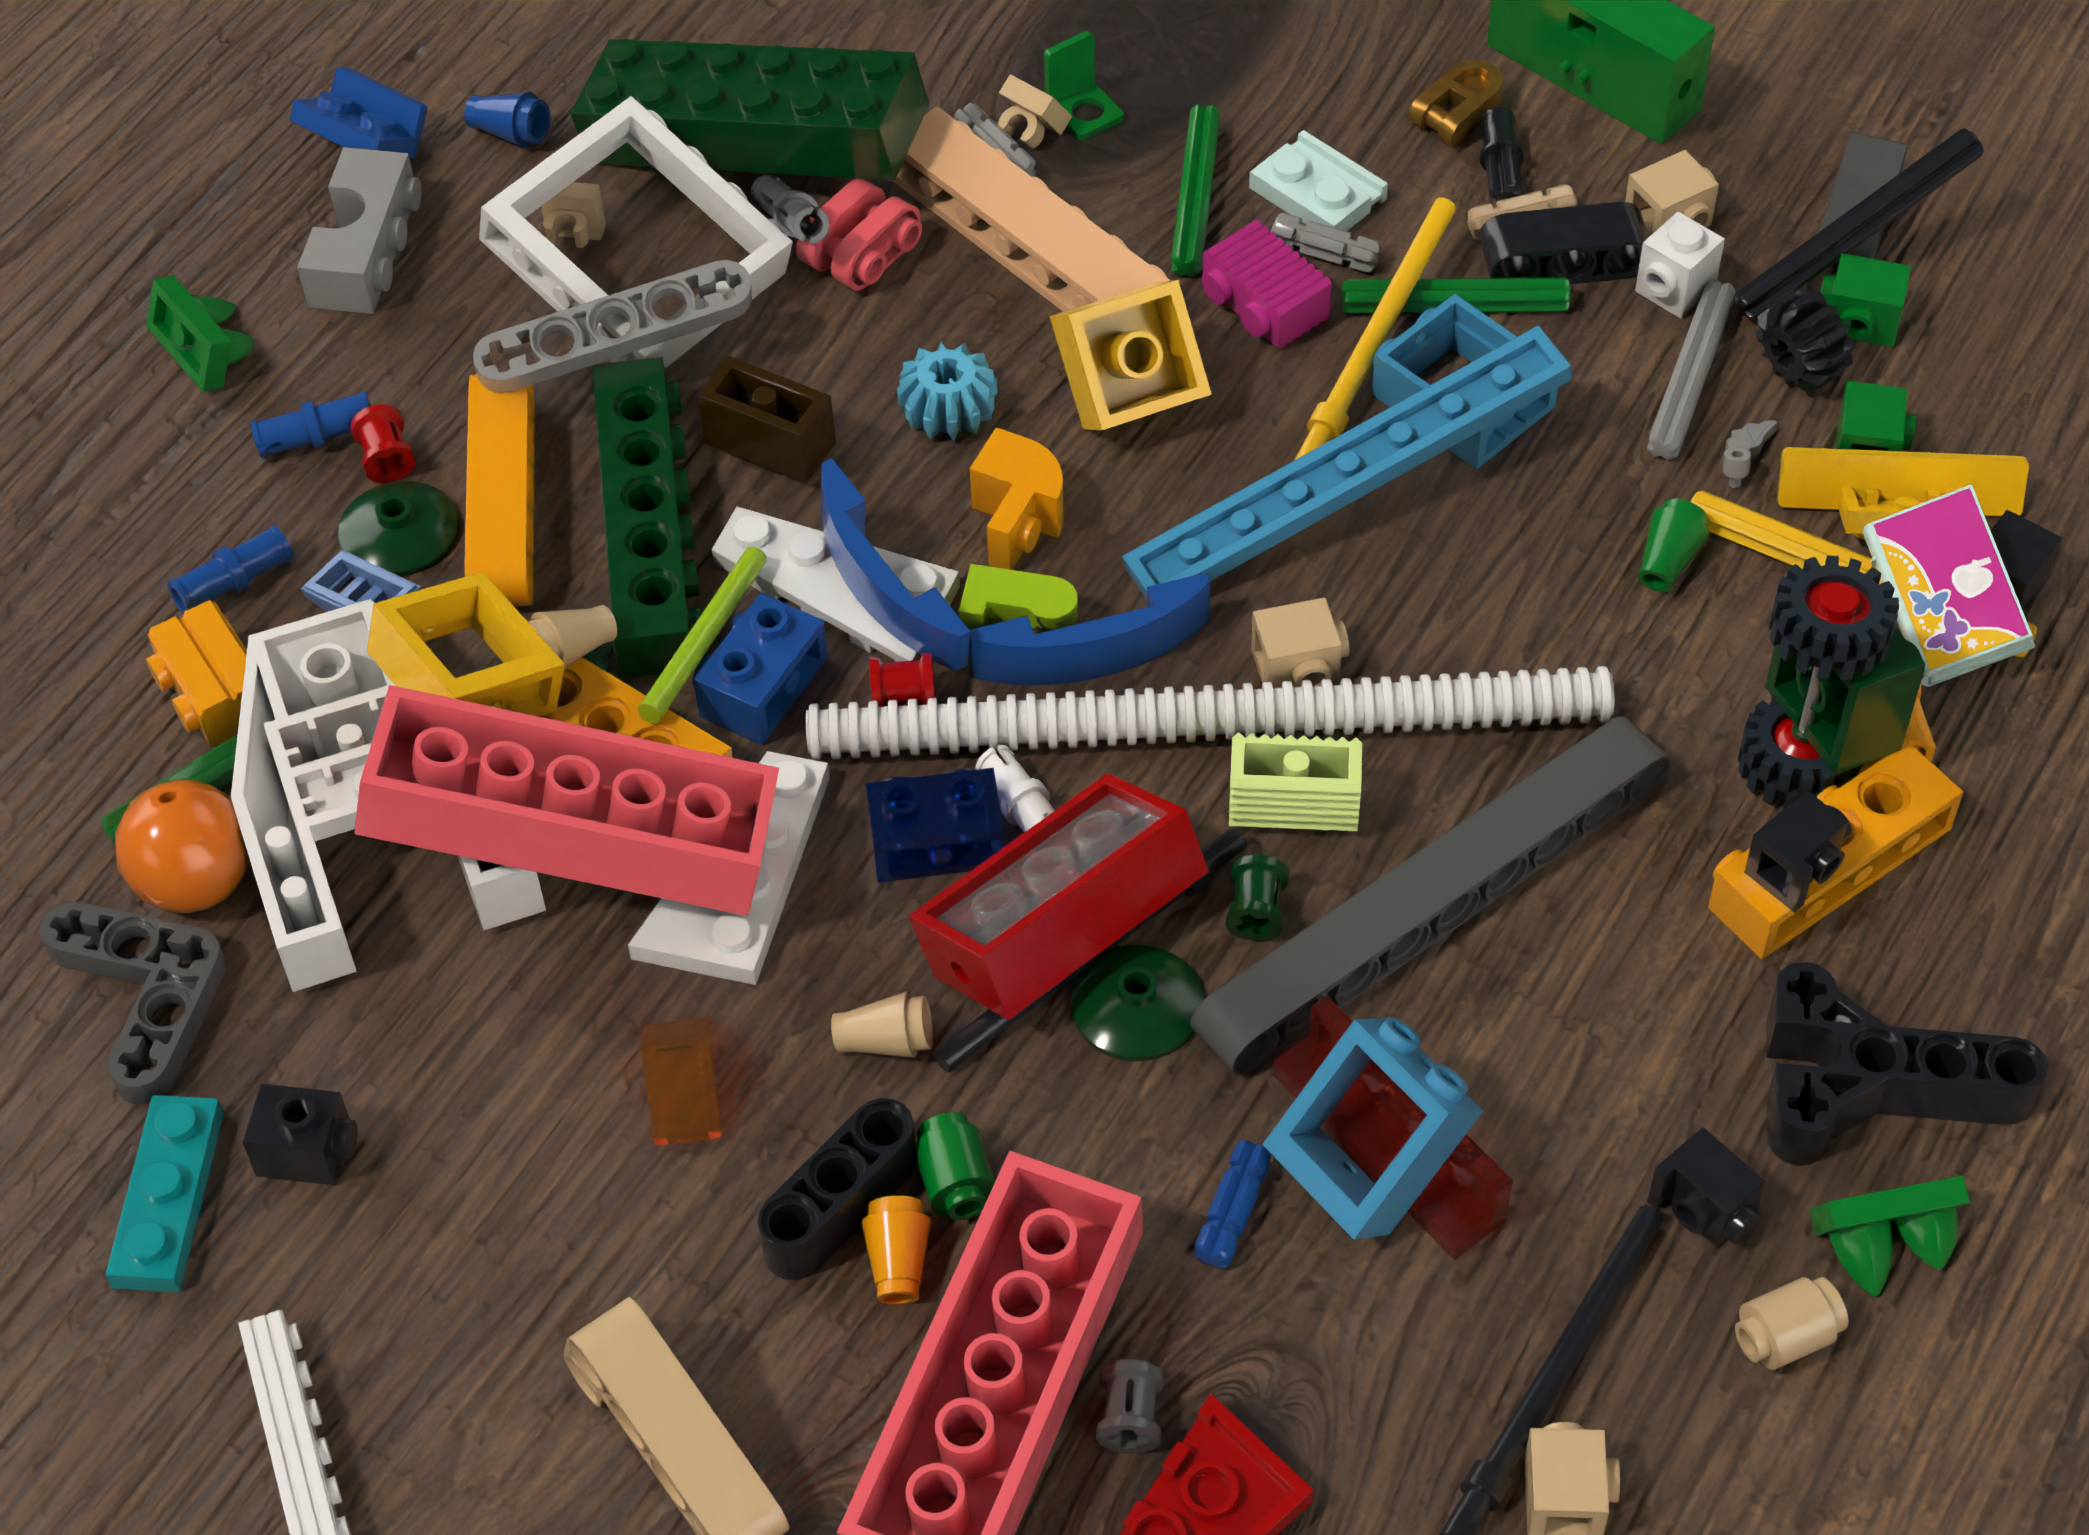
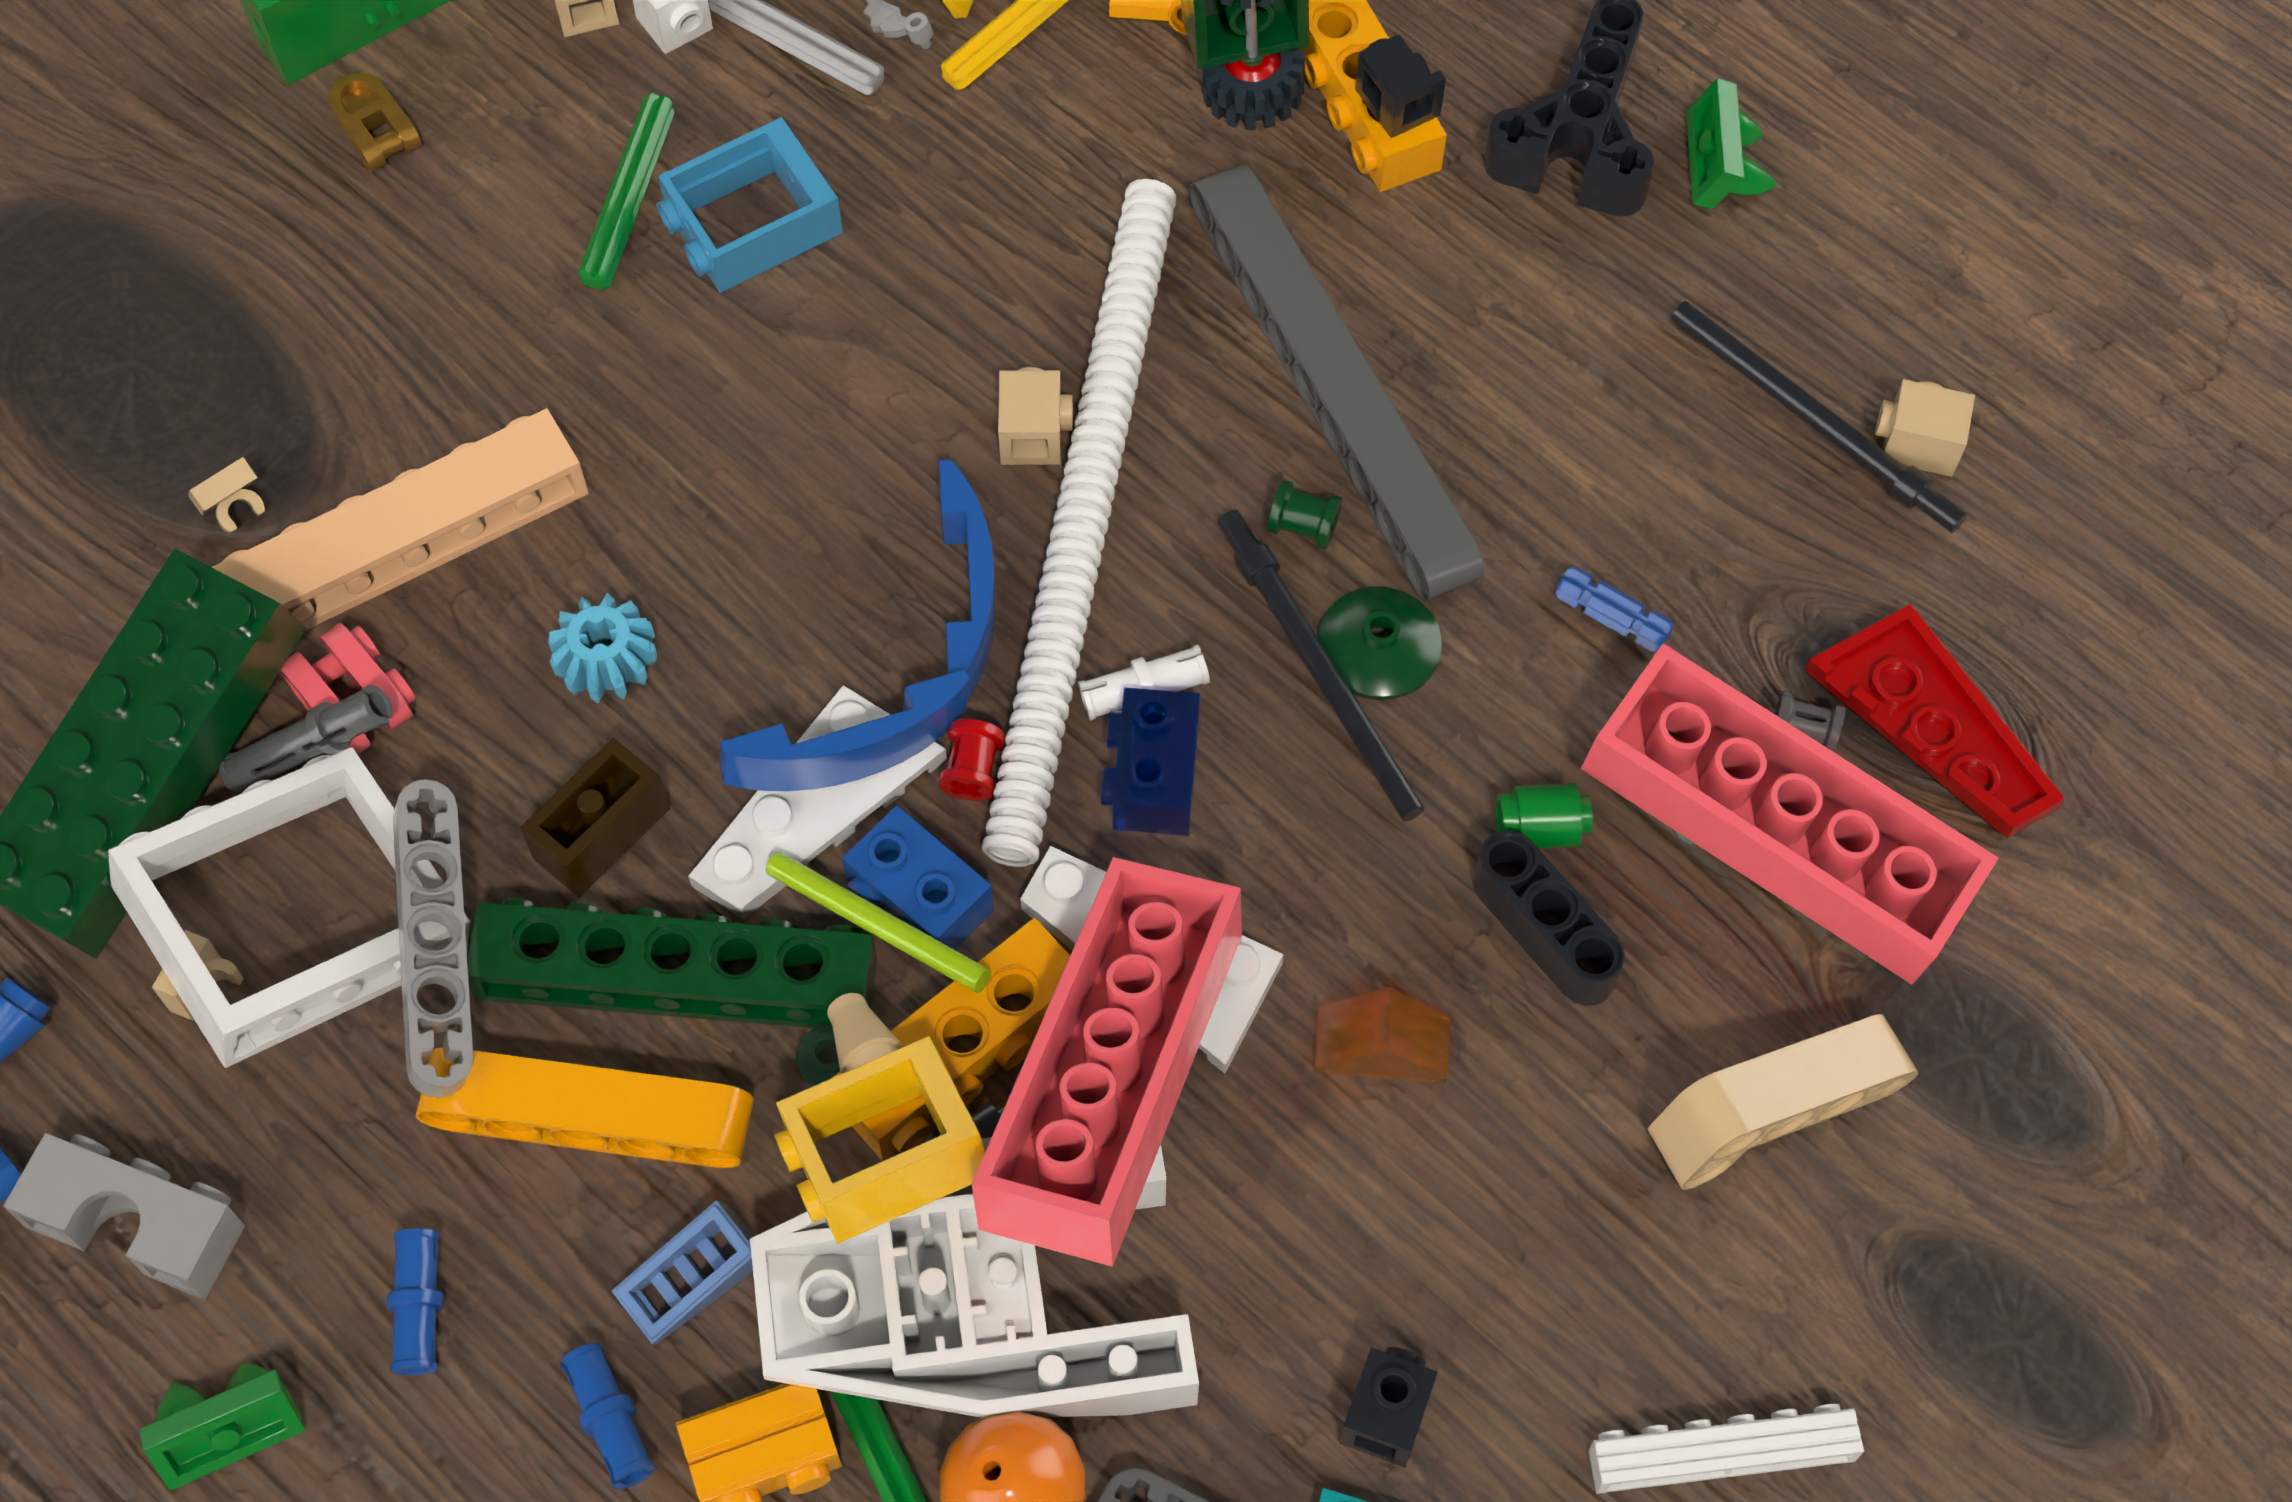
camera: 80 degrees left, 10 degrees up
dark green dish [338,481,459,577] -> none
red bush [350,404,416,484] -> none
tan cone [831,991,933,1058] -> none
light orange cone [861,1196,931,1305] -> none
red brick [908,773,1209,1020] -> none
light grey axle [954,103,1036,177] -> none
lime leg [959,564,1078,635] -> none
light orange brick [970,427,1064,570] -> none
green bracket [1044,30,1124,141] -> none
yellow brick [1050,280,1212,430] -> none
dark azure plate [1122,325,1572,600] -> none
green axle [1171,104,1220,278] -> none
dark pink brick [1202,219,1332,350] -> none
yellowish green brick [1229,733,1362,831] -> none
light aqua plate [1249,130,1388,231] -> none
dark azure window [1262,1017,1484,1240] -> none
light grey axle [1271,213,1381,273] -> none
clear red fence [1273,996,1513,1260] -> none
yellow bar [1294,197,1456,460] -> none
tan axle [1467,184,1578,241] -> none
black axle [1479,107,1524,202] -> none
black beam [1479,202,1649,284] -> none
green cone [1637,498,1709,592] -> none
black brick [1647,1127,1766,1248] -> none
tan brick [1735,1277,1849,1370] -> none

